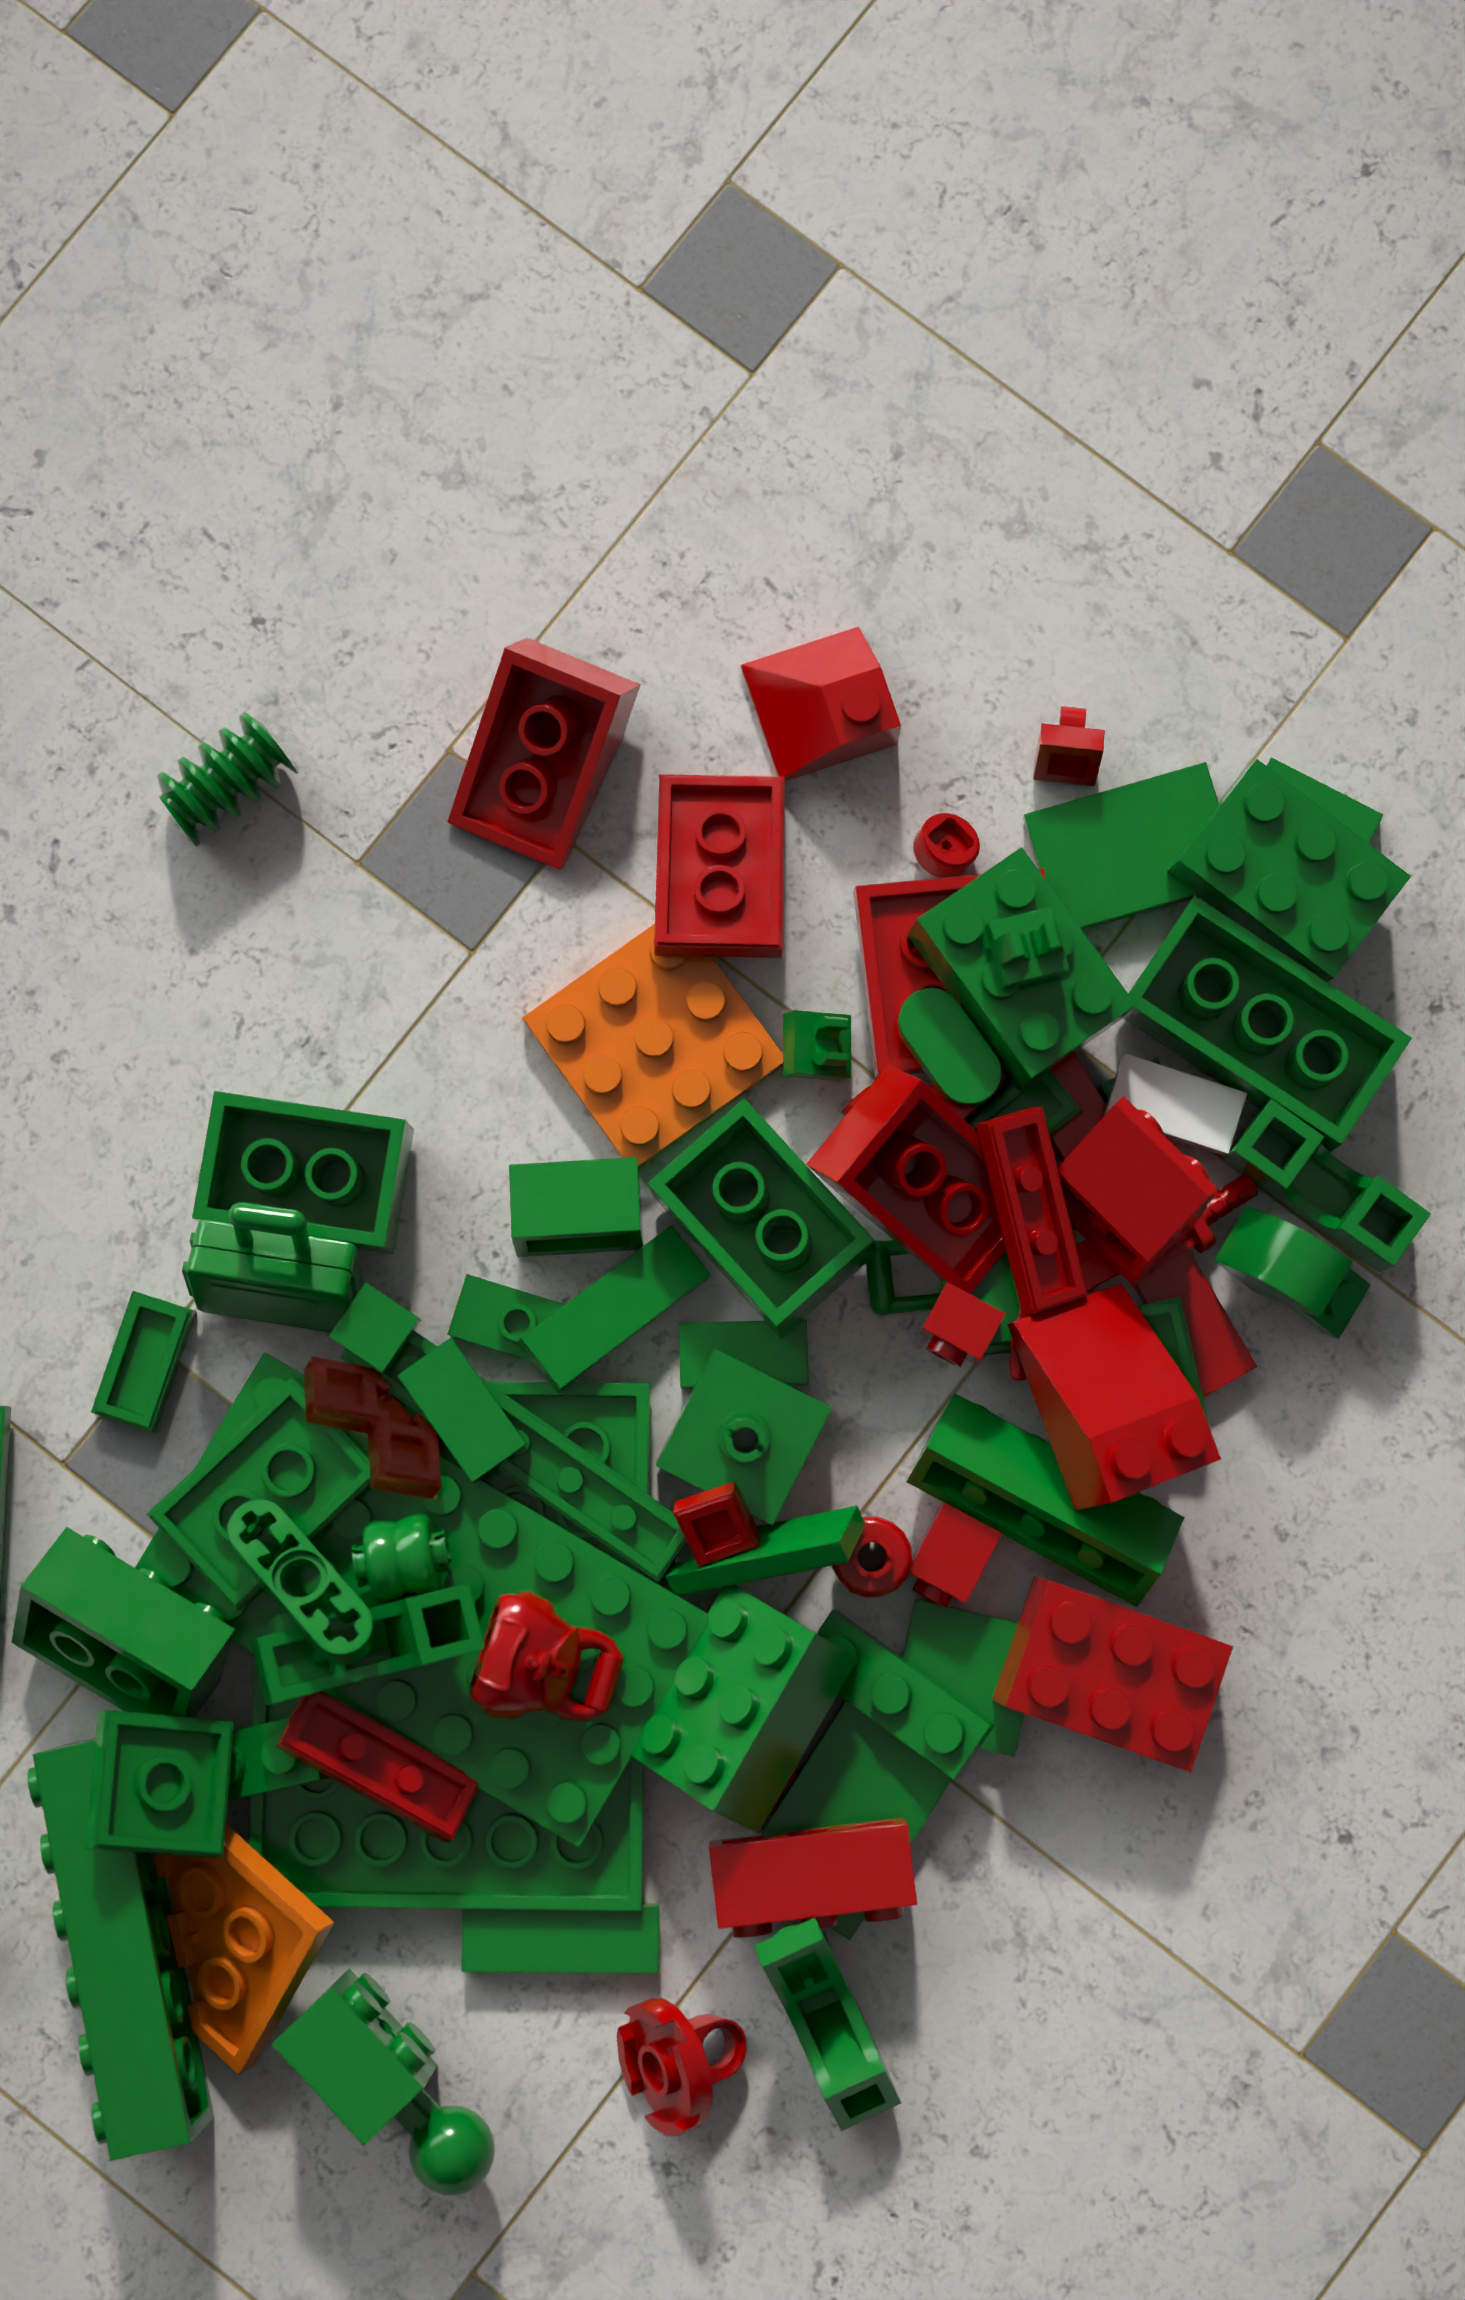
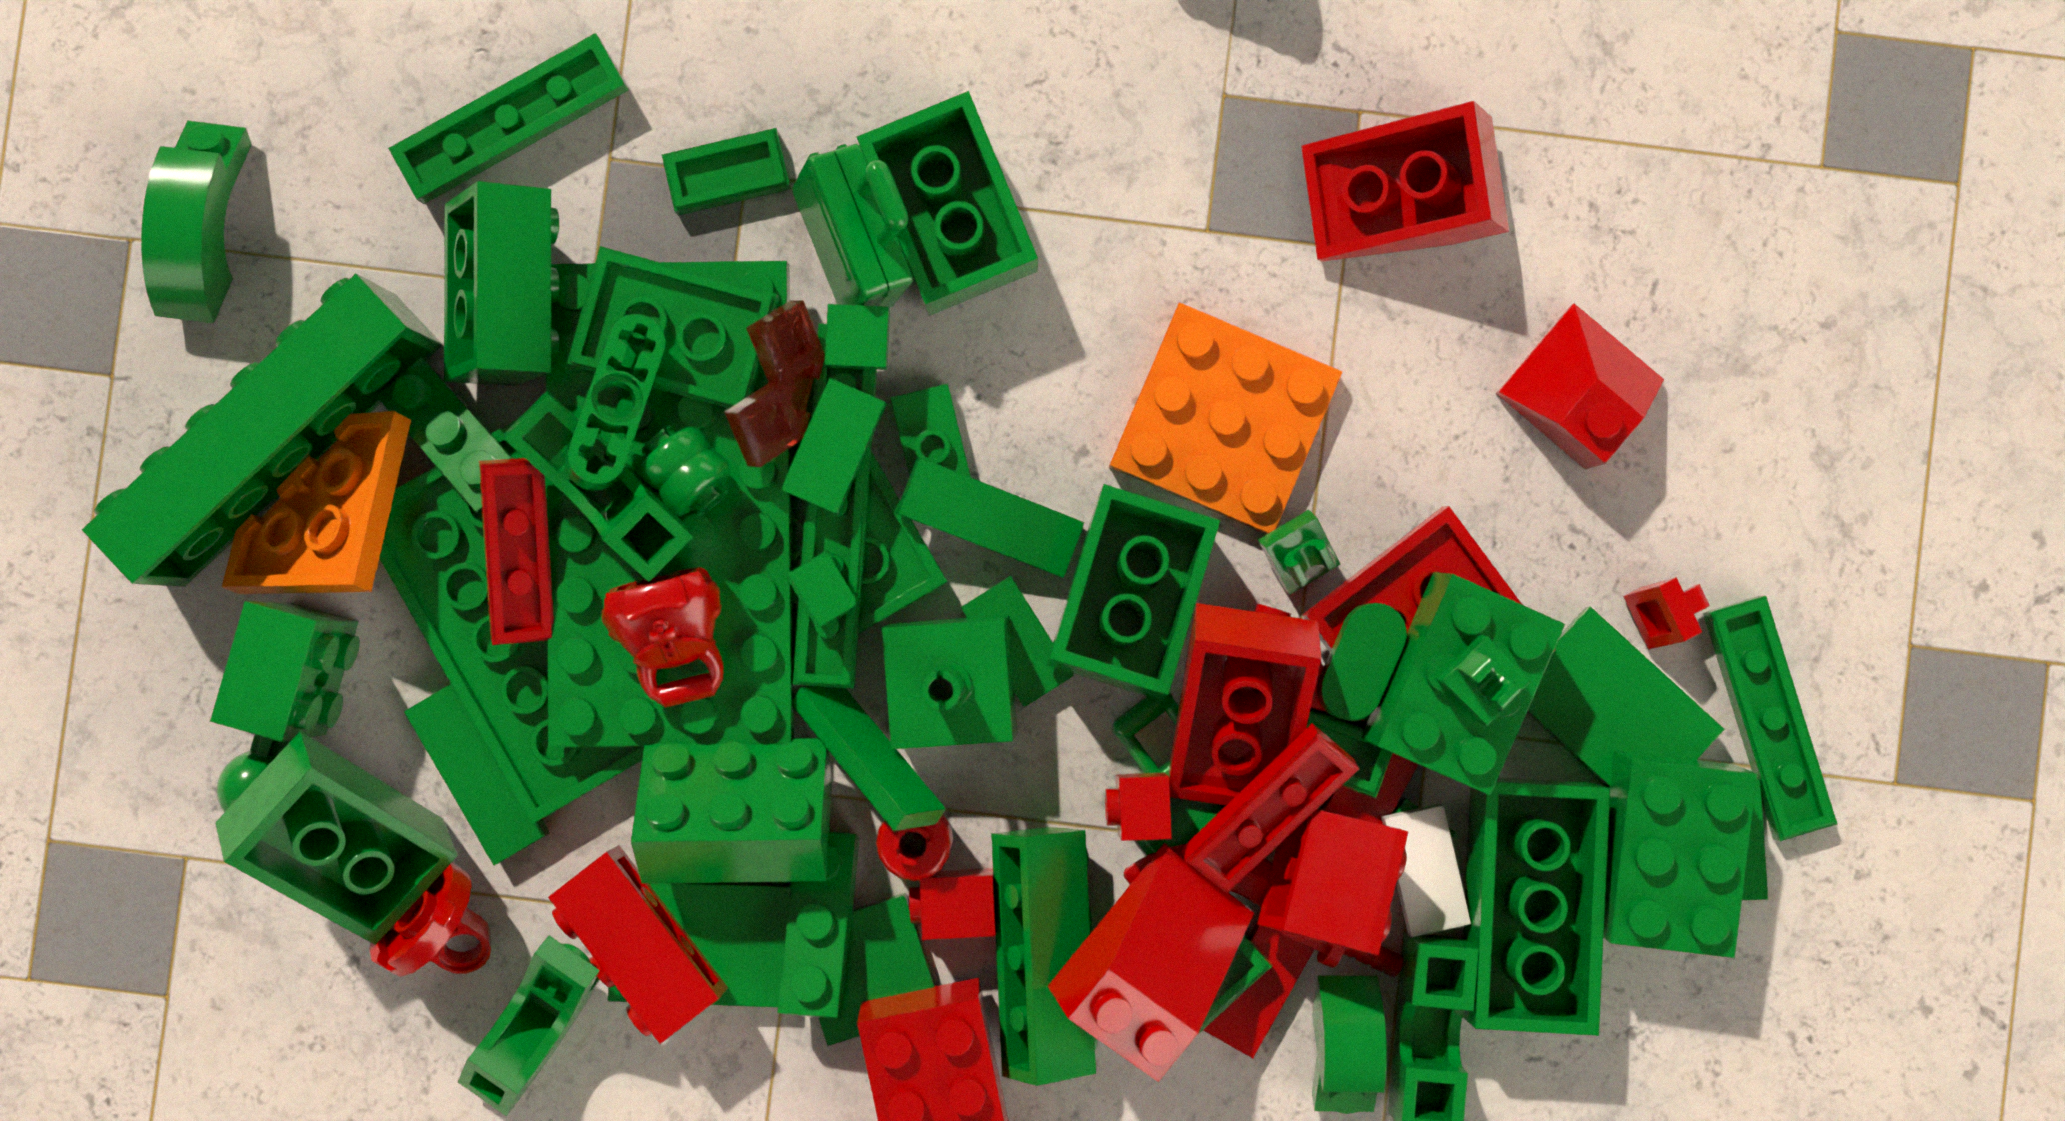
camera: 55 degrees right, 5 degrees up
green tile [85,1710,234,1859] -> none
green brick [509,1157,644,1257] -> none
red tile [654,774,785,958] -> none
red tile [673,1481,761,1567] -> none
red tile [913,813,980,878] -> none
none -> green brick [215,731,458,945]
none -> green slope [787,550,856,627]
none -> green tile [1703,596,1838,841]

